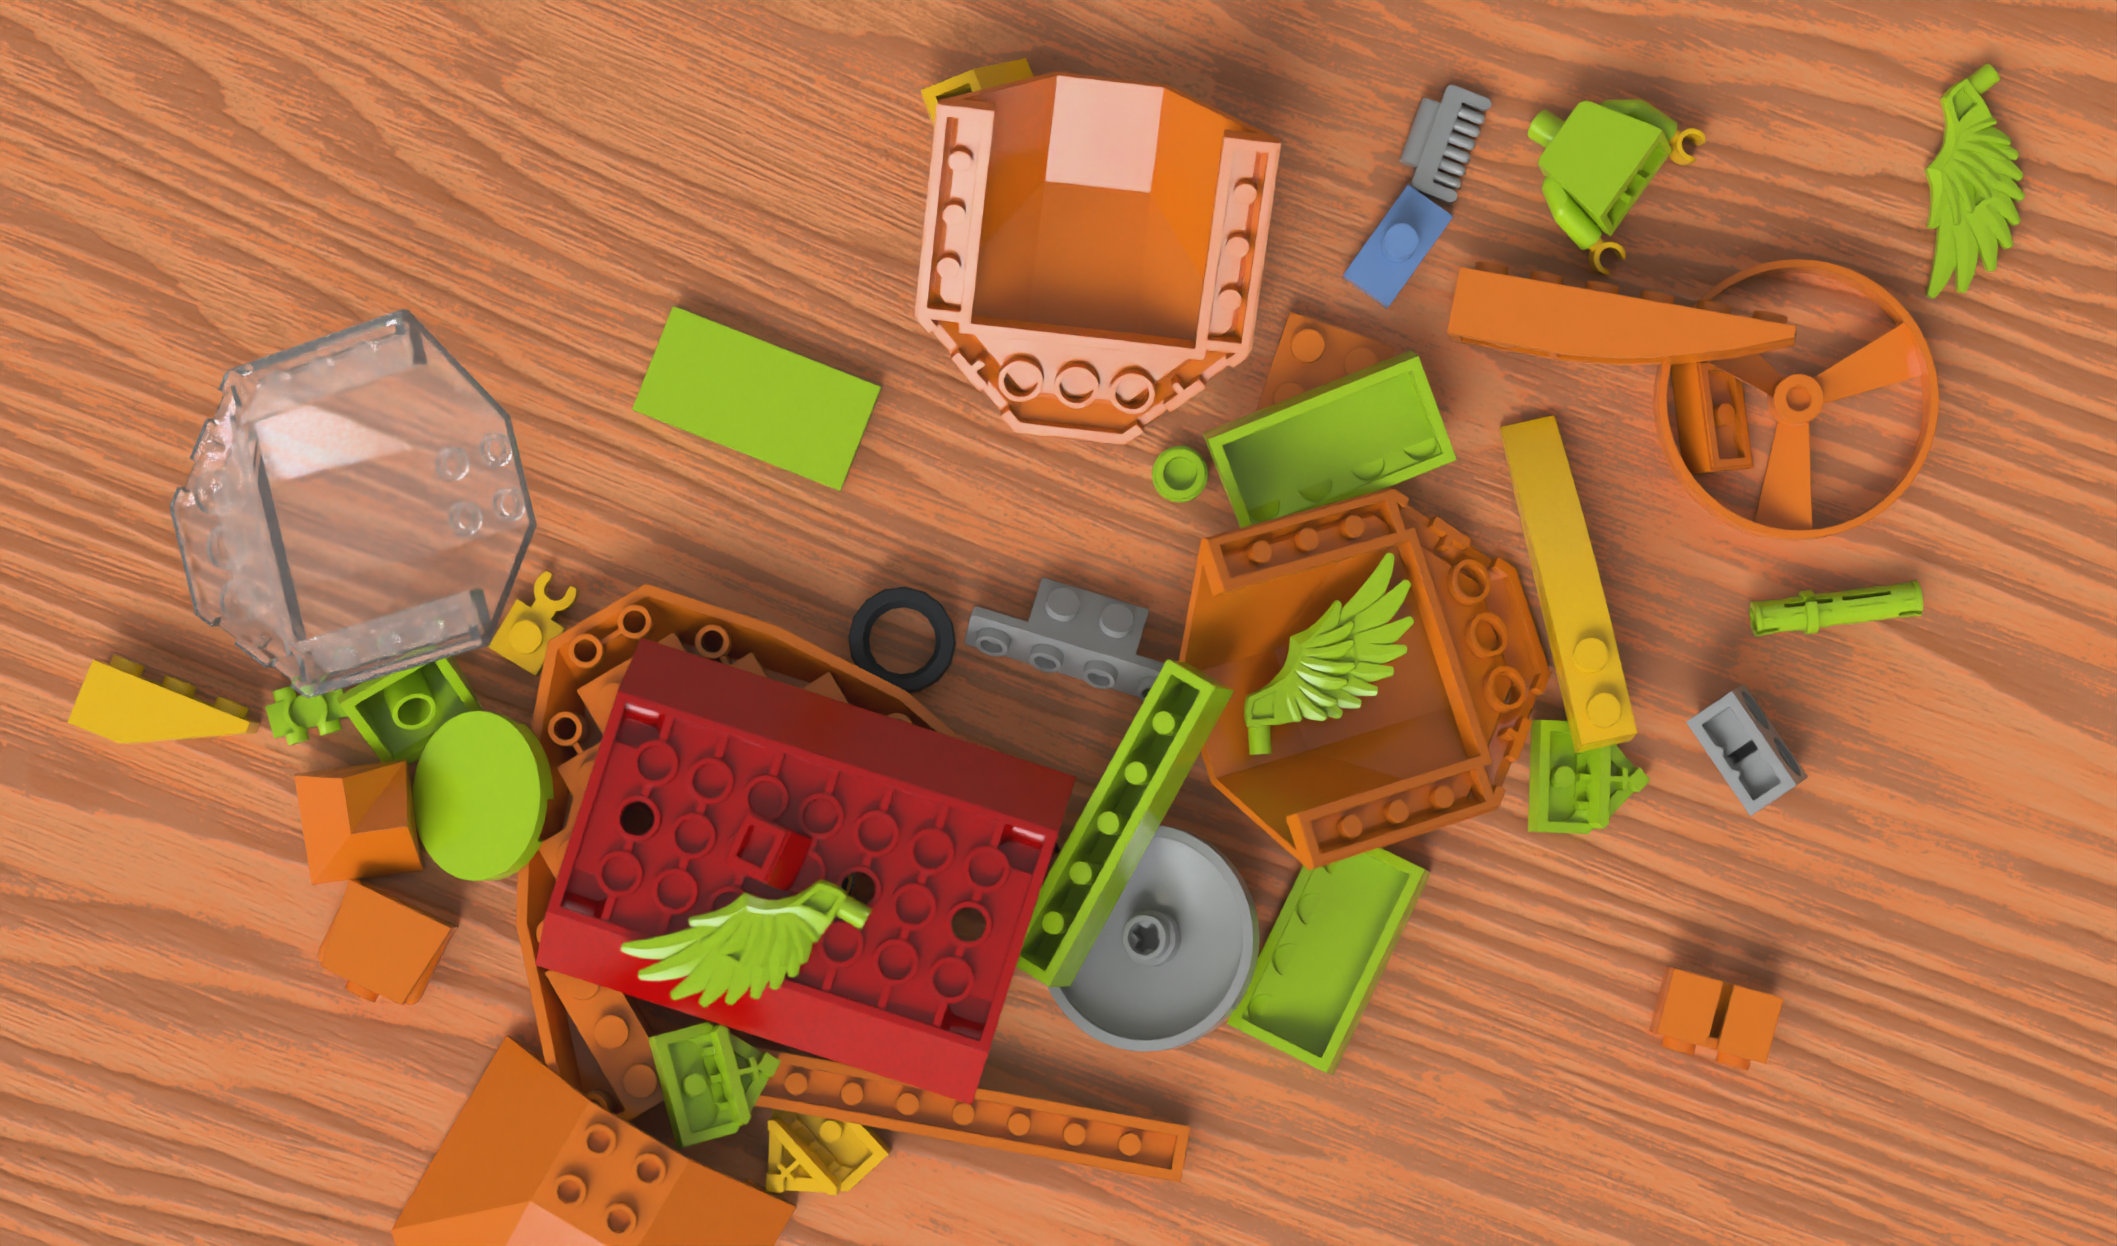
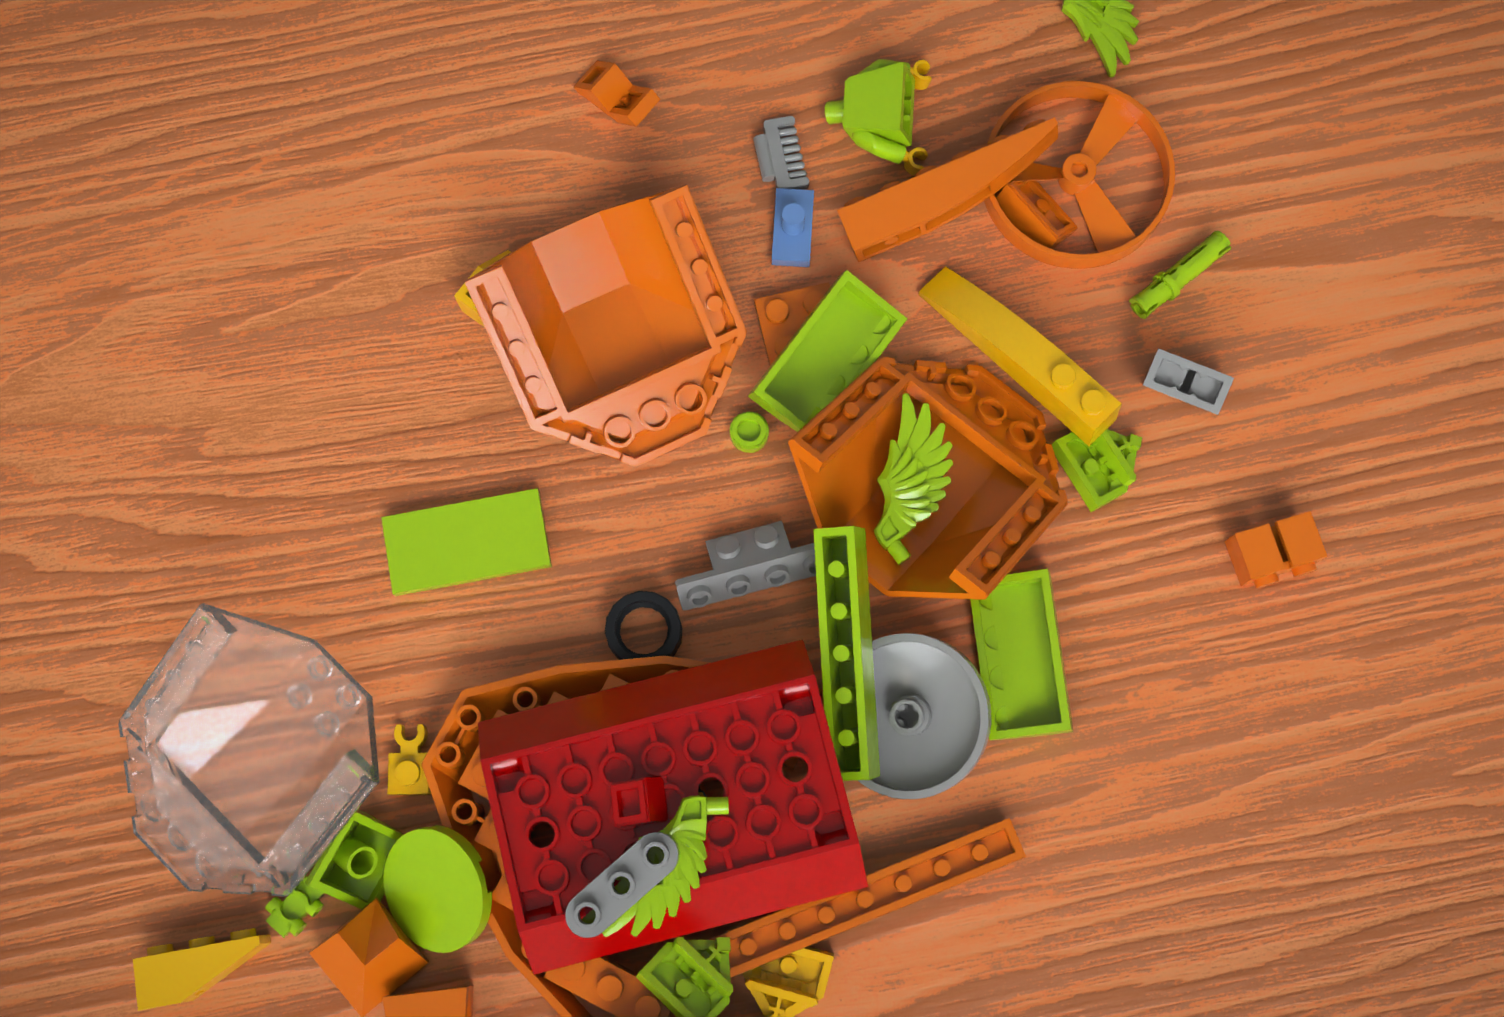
camera: 30 degrees left, 10 degrees down
none -> light grey plate [566,832,679,938]

